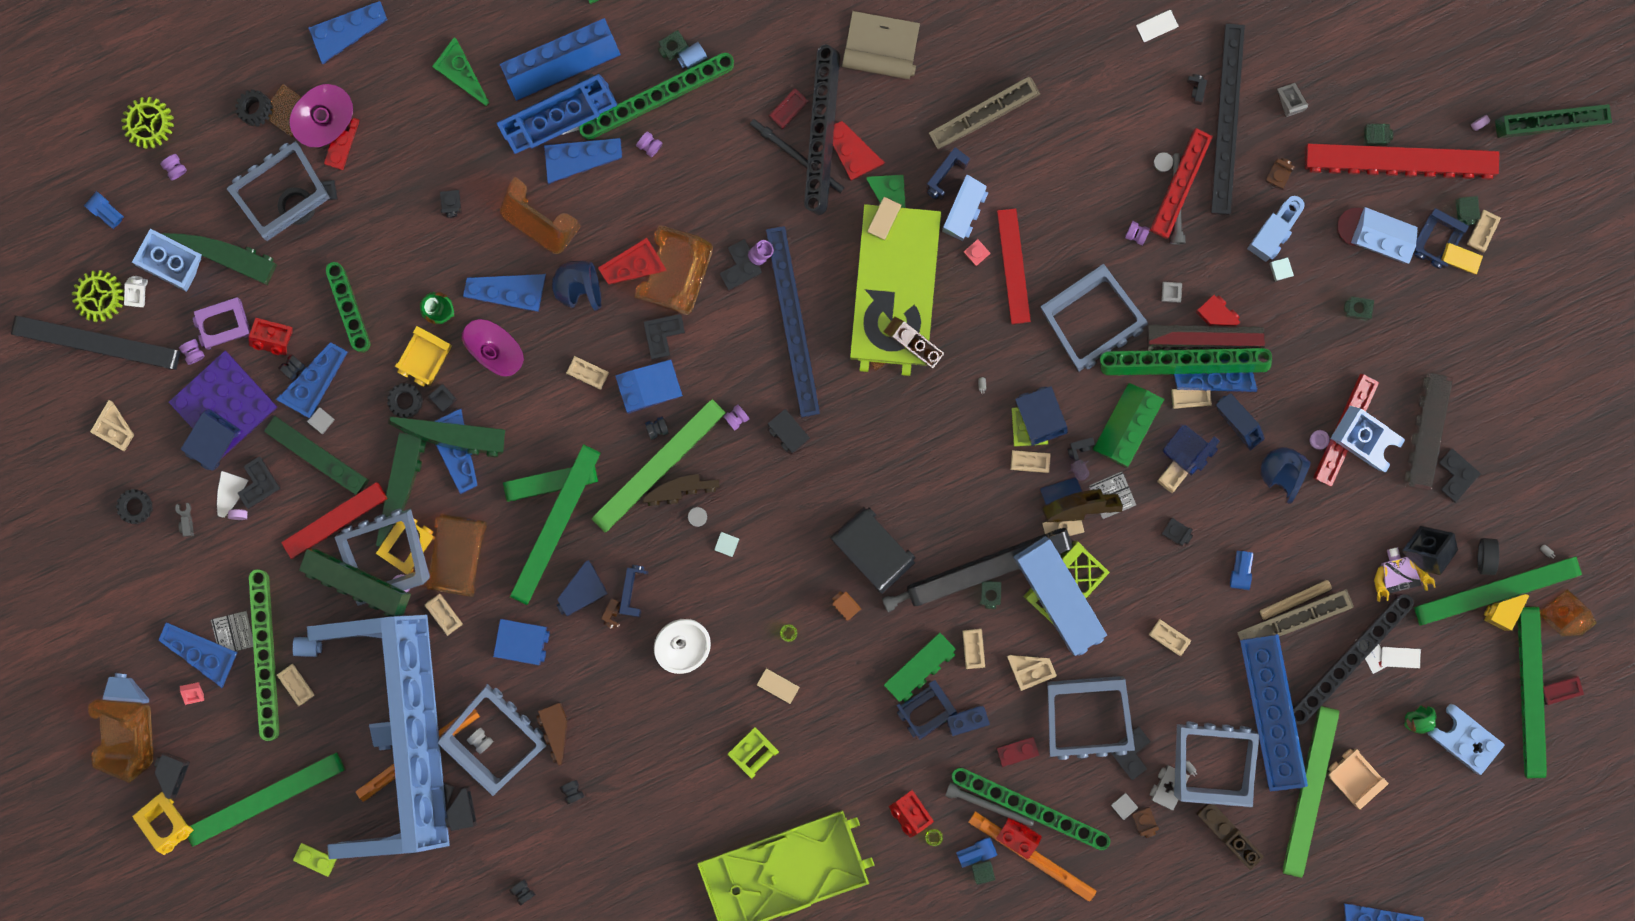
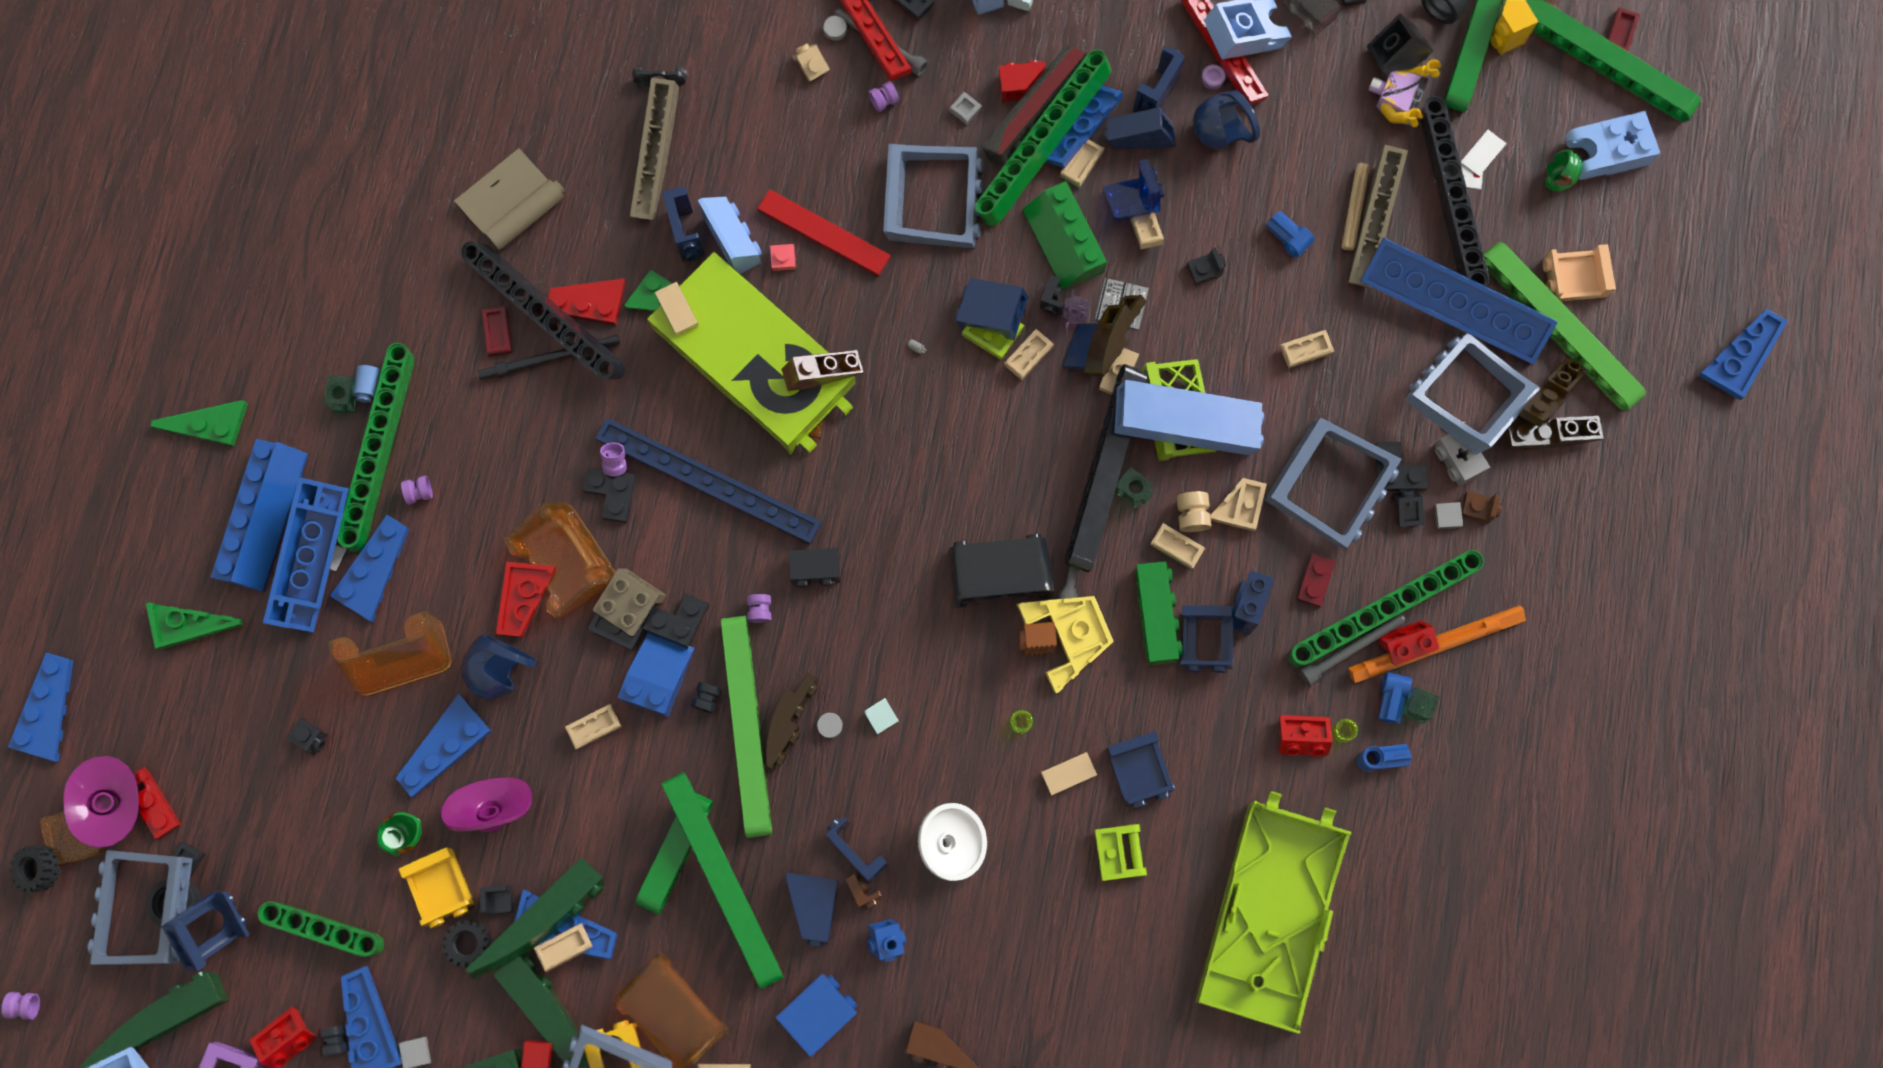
camera: 55 degrees left, 10 degrees down
none -> dark blue panel [161,891,250,971]
none -> tan tile [534,923,593,972]
none -> dark tan bracket [593,568,666,636]
none -> black piece [632,66,688,86]
none -> black plate [643,594,709,649]
none -> tan bracket [792,43,830,81]
none -> blue brick [867,919,906,962]
none -> light yellow wing [1017,596,1114,693]
none -> dark blue panel [1106,731,1176,809]
none -> dark blue panel [1133,46,1185,113]
none -> tan wheel [1177,491,1211,532]
none -> blue piece [1356,744,1411,772]
none -> black bracket [1392,489,1424,527]
none -> dark brown slope [1519,358,1588,428]

